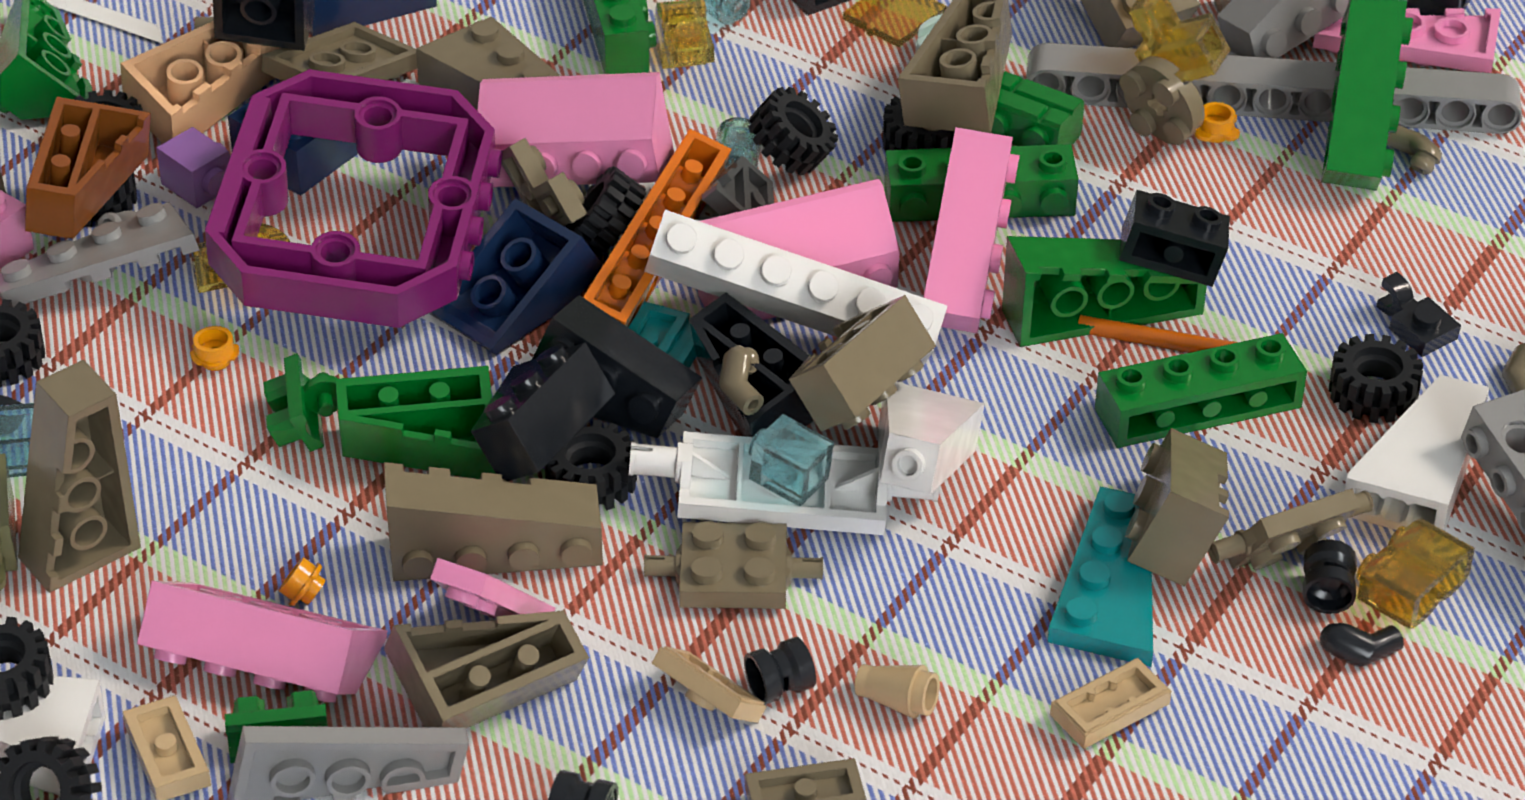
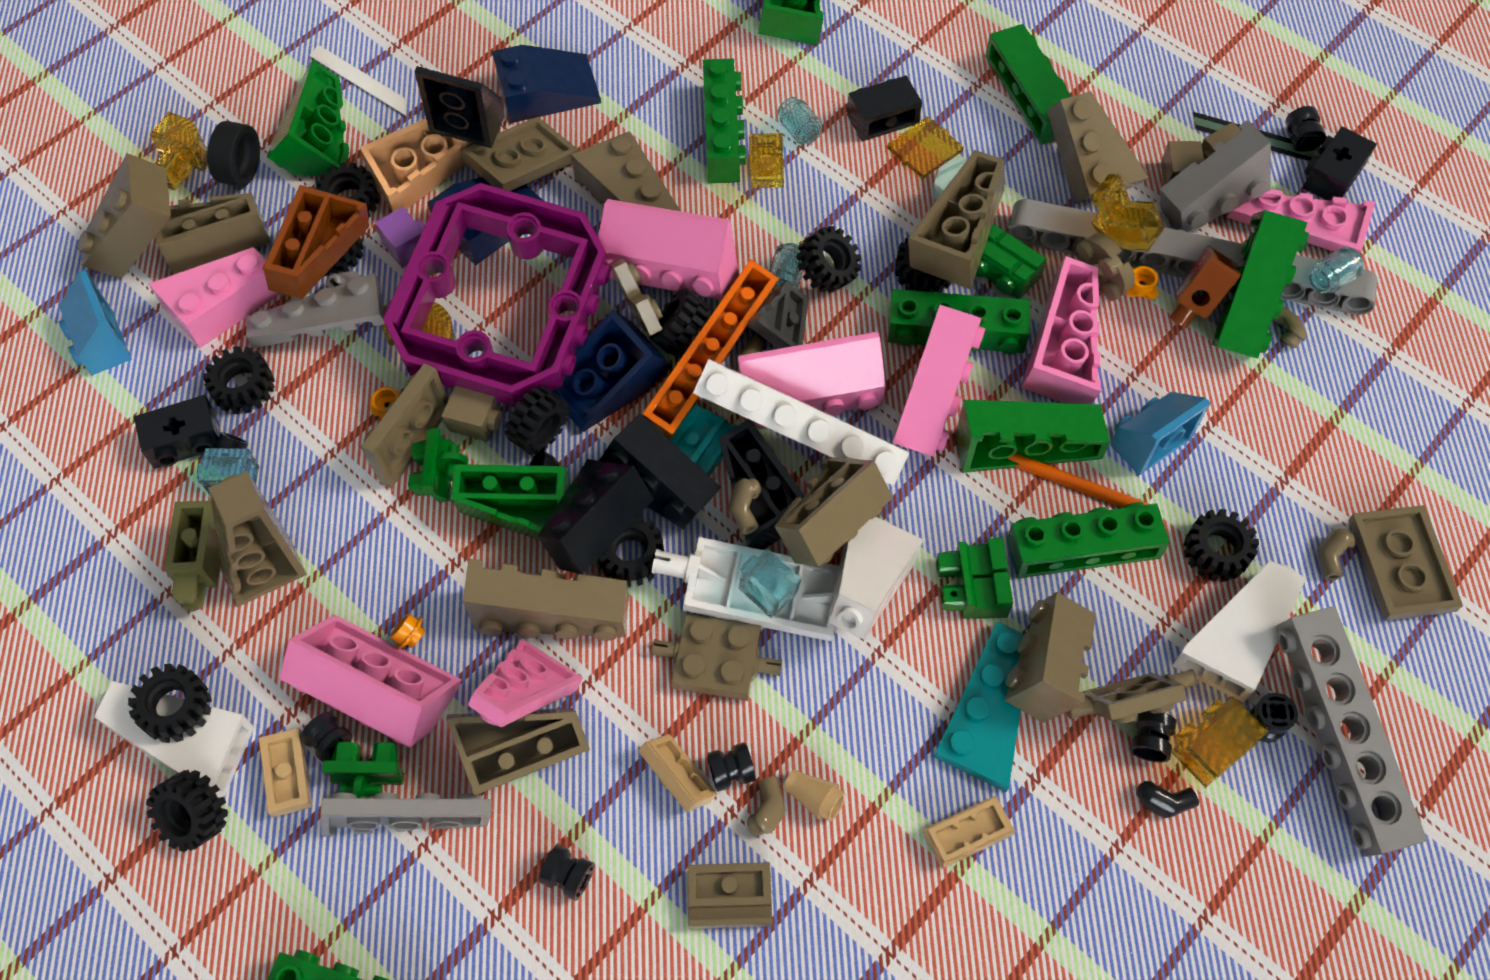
camera: 10 degrees right, 20 degrees up
black brick [1119,190,1230,287] -> none
black plate [1376,272,1461,357] -> none
none -> black wheel [300,712,353,763]
none -> dark tan plate [360,363,449,489]
none -> dark tan brick [442,385,502,442]
none -> black tyre [504,386,570,455]
none -> dark tan arm [747,776,785,836]
none -> green hips [936,538,1013,619]
none -> bright pink wedge [1021,256,1101,404]
none -> dark azure slope [1111,391,1211,475]
none -> dark orange torso [1170,245,1241,328]
none -> black wheel [1246,693,1298,743]
none -> clear light blue brick [1309,247,1364,294]

